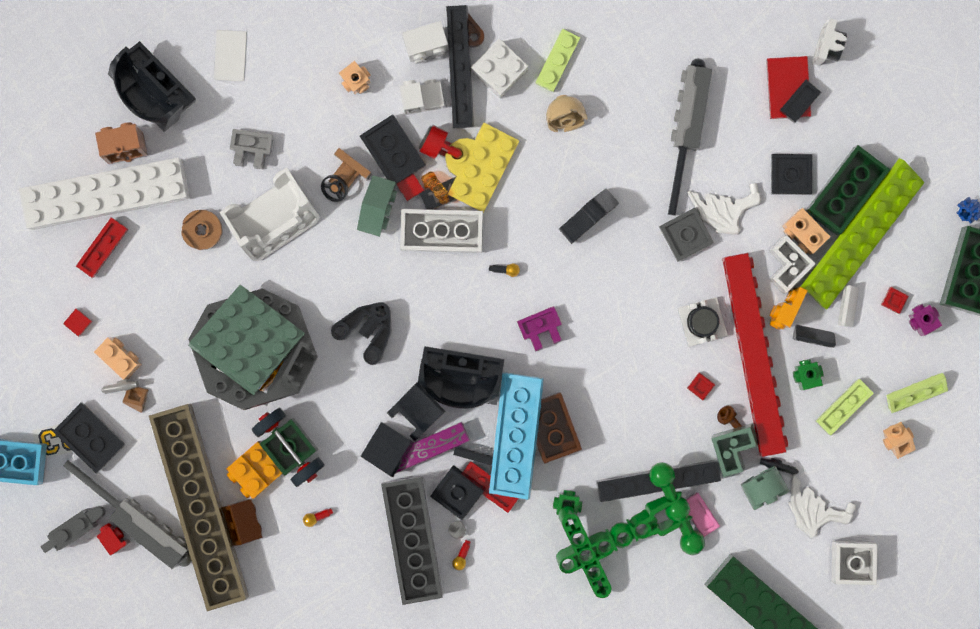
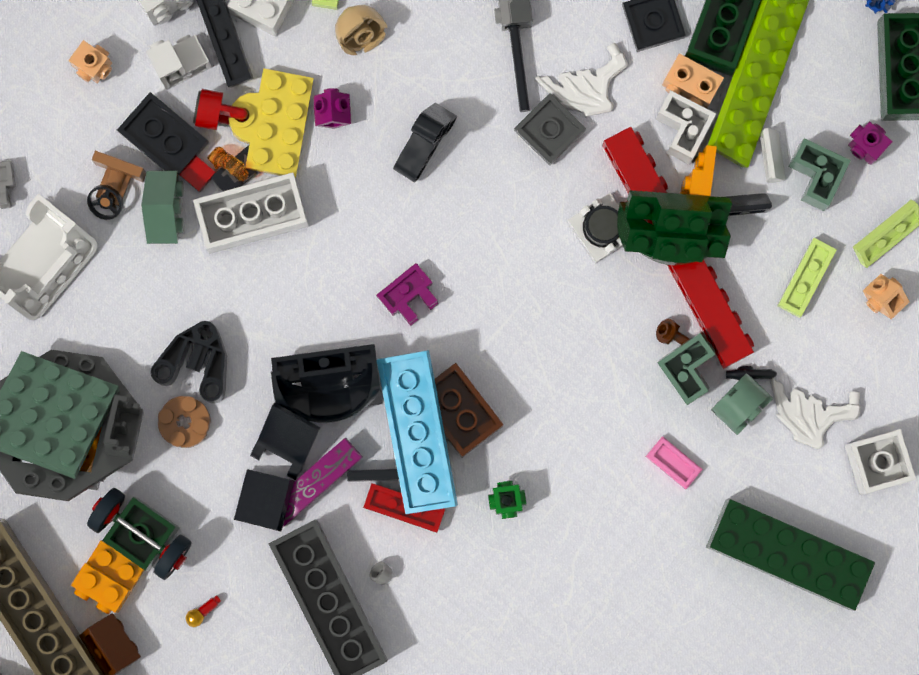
camera: 20 degrees left, 5 degrees down
black tile [430,465,486,520] -> none
piece [452,540,471,570] -> none
piece [489,263,520,277] -> none
green piece [556,462,705,598] -> none
black arch [596,460,721,502] -> none
red tile [687,372,715,401] -> none
green brick [793,359,824,390] -> none
red tile [881,287,909,314] -> none
none -> medium nougat plate [158,396,211,448]
none -> magenta brick [314,88,351,129]
none -> dark green piece [617,190,732,265]
none -> sand green brick [788,138,851,211]

